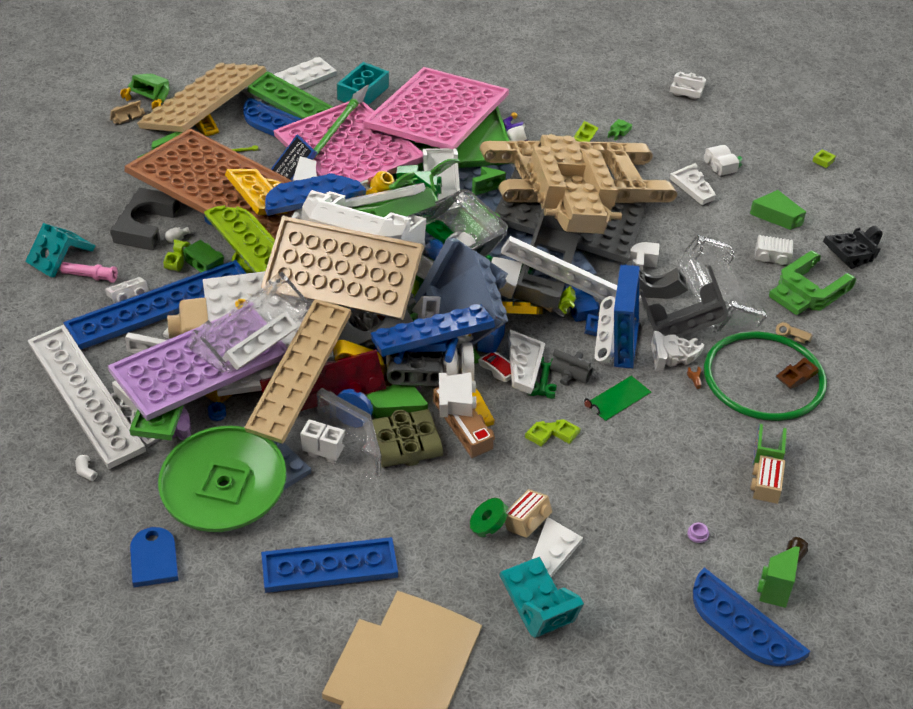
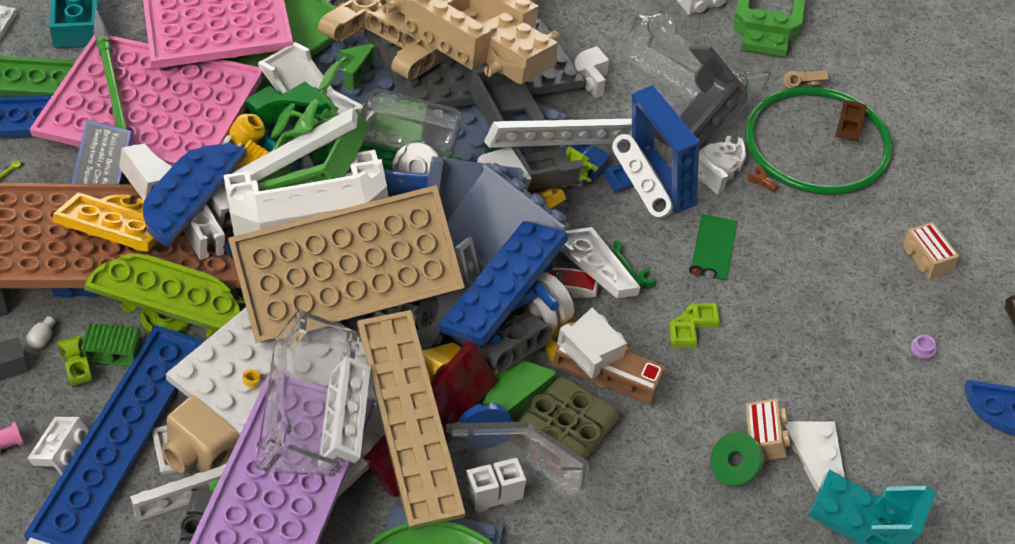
camera: 40 degrees left, 5 degrees up
blue bush [208,402,226,421] -> none
dark grey pin [550,349,593,385] -> none
dark grey arch [626,260,688,299] -> none
bright green piece [753,424,787,465] -> none

